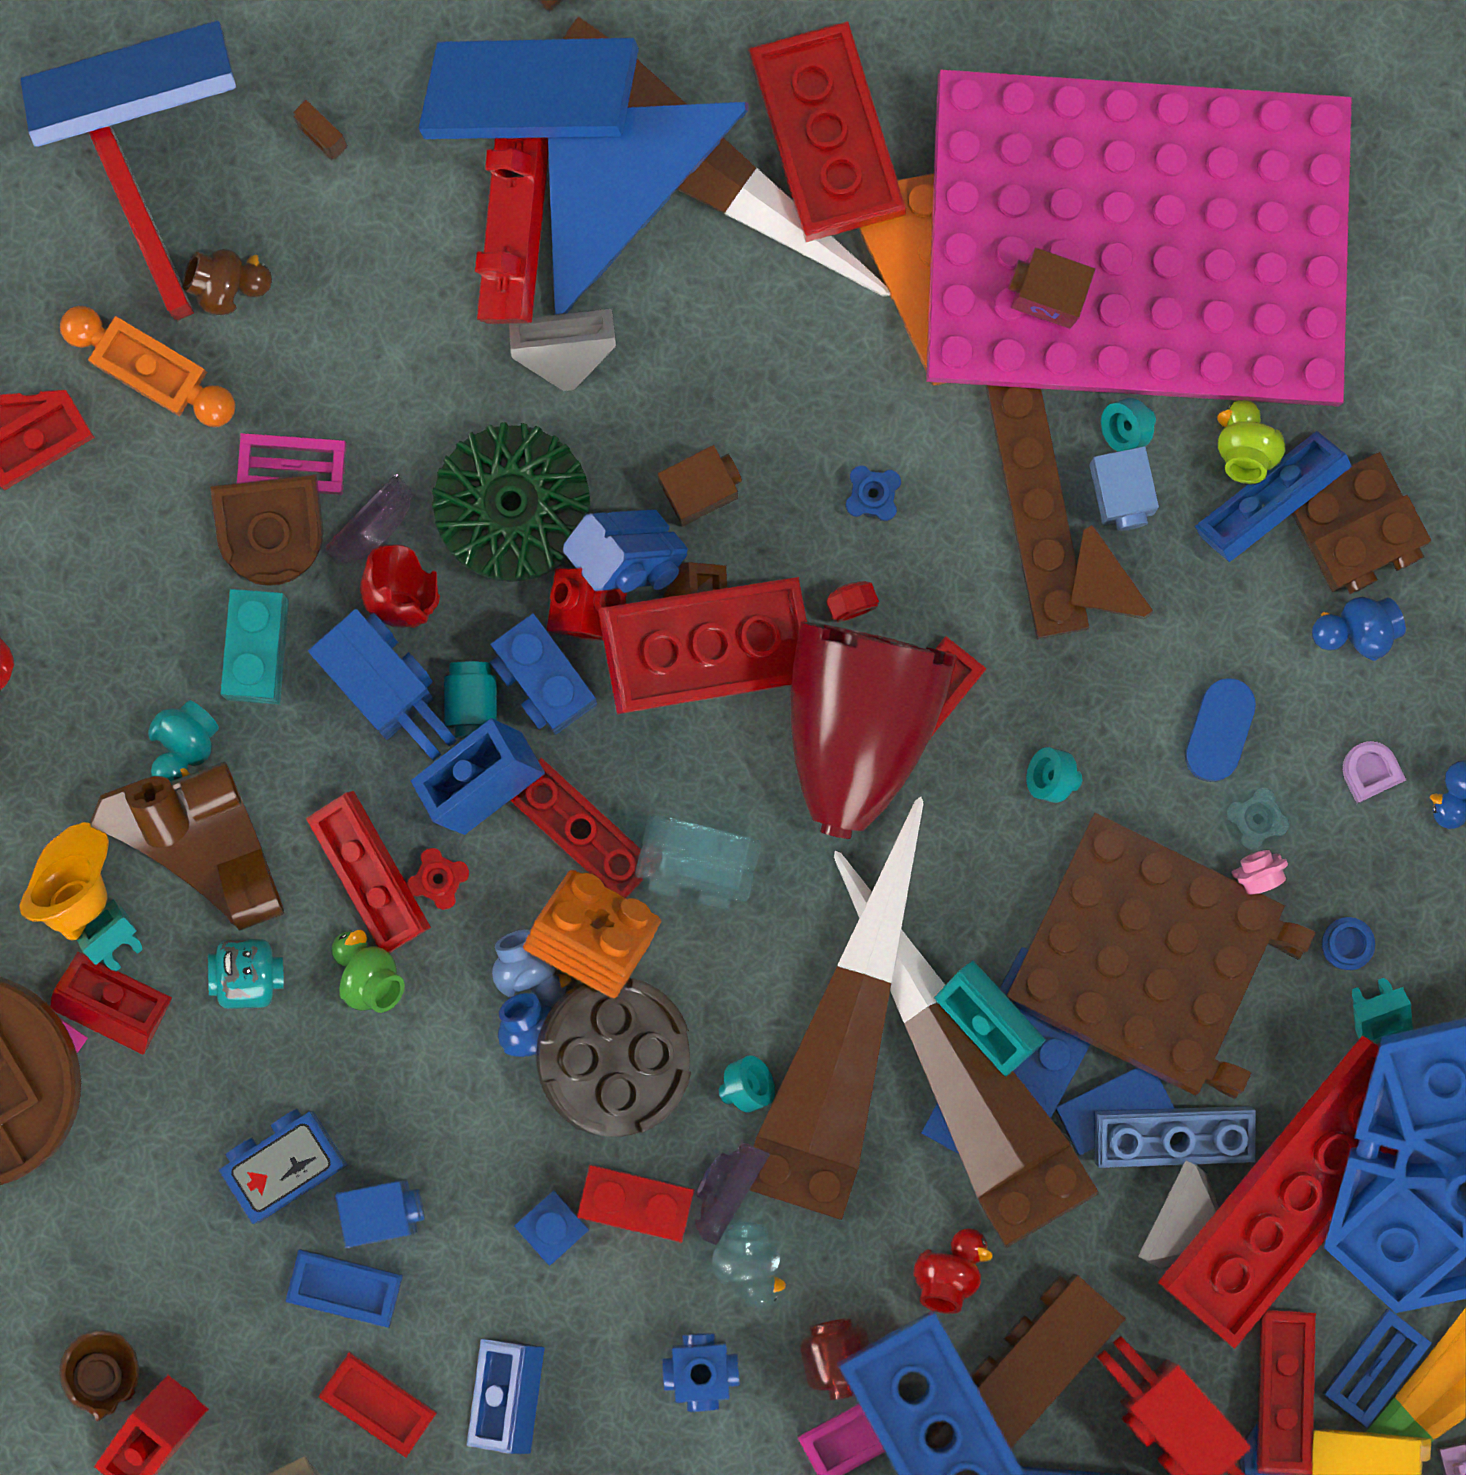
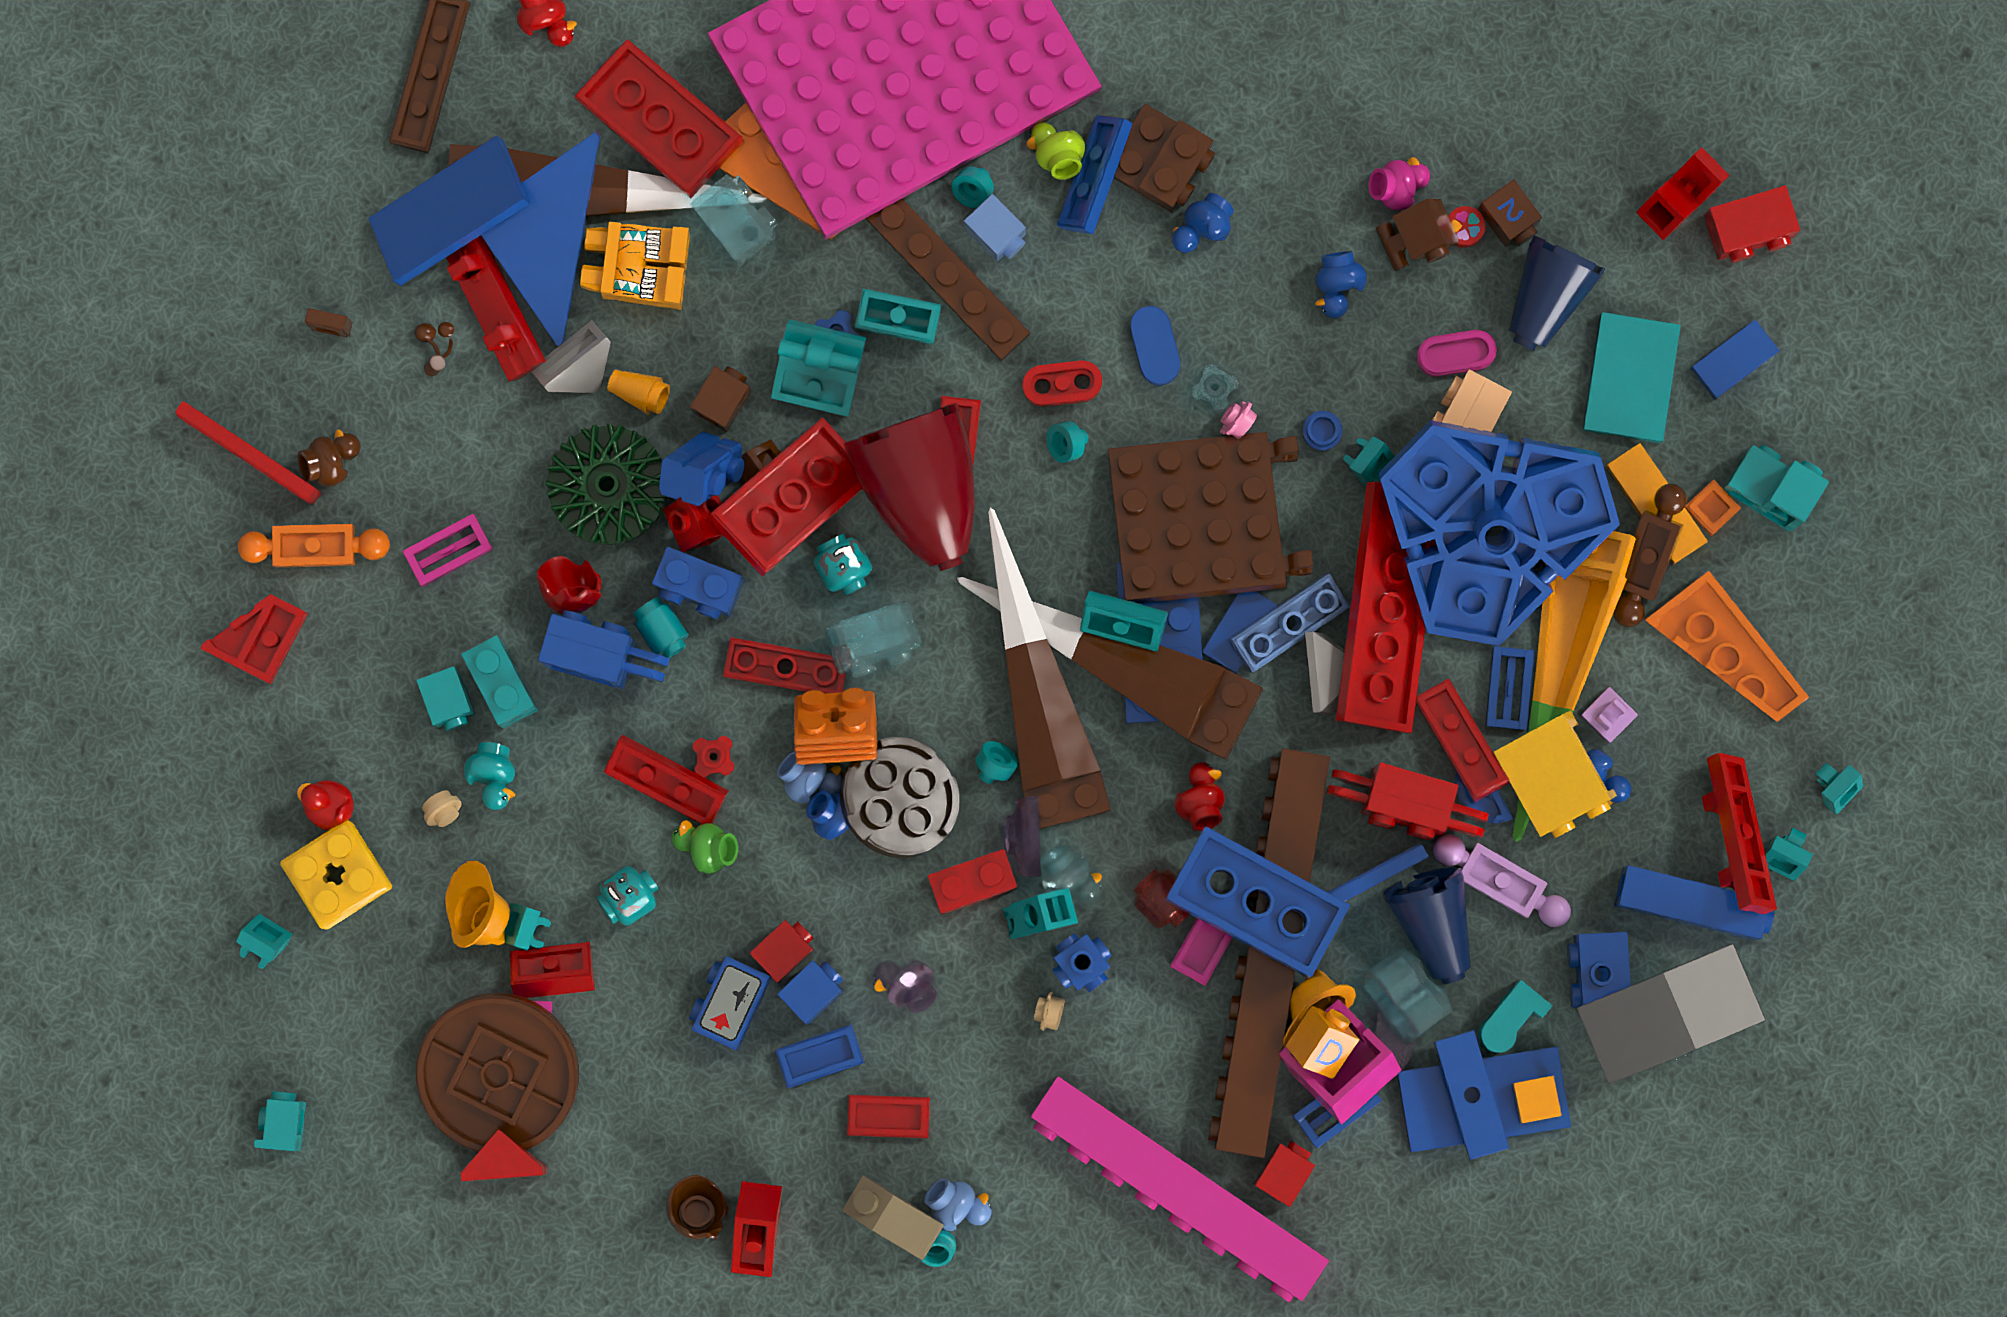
camera: 30 degrees left, 0 degrees up
blue tile [20,20,237,147] -> none
reddish brown panel [90,761,284,931] -> none
reddish brown tile [210,474,323,586] -> none
clear purple tile [324,474,412,563] -> none
blue brick [410,718,545,835] -> none
blue slope [467,1339,545,1454] -> none
blue plate [514,1190,590,1266] -> none
red tile [826,581,879,623] -> none
reddish brown brick [1008,247,1096,329] -> none
reddish brown slope [1071,525,1153,620] -> none
lavender tile [1343,741,1406,803] -> none
none -> reddish brown piece [415,322,454,376]
none -> teal brick [416,666,475,732]
none -> tan plate [422,790,462,827]
none -> light orange hips [580,222,690,310]
none -> light orange cone [607,369,670,415]
none -> clear light blue brick [689,173,778,266]
none -> red brick [750,920,815,983]
none -> teal plate [771,319,866,417]
none -> teal head [813,533,872,596]
none -> teal brick [855,288,941,345]
none -> clear purple animal [874,960,937,1013]
none -> teal leg [1002,888,1078,940]
none -> red plate [1023,360,1102,407]
none -> tan plate [1034,992,1065,1031]

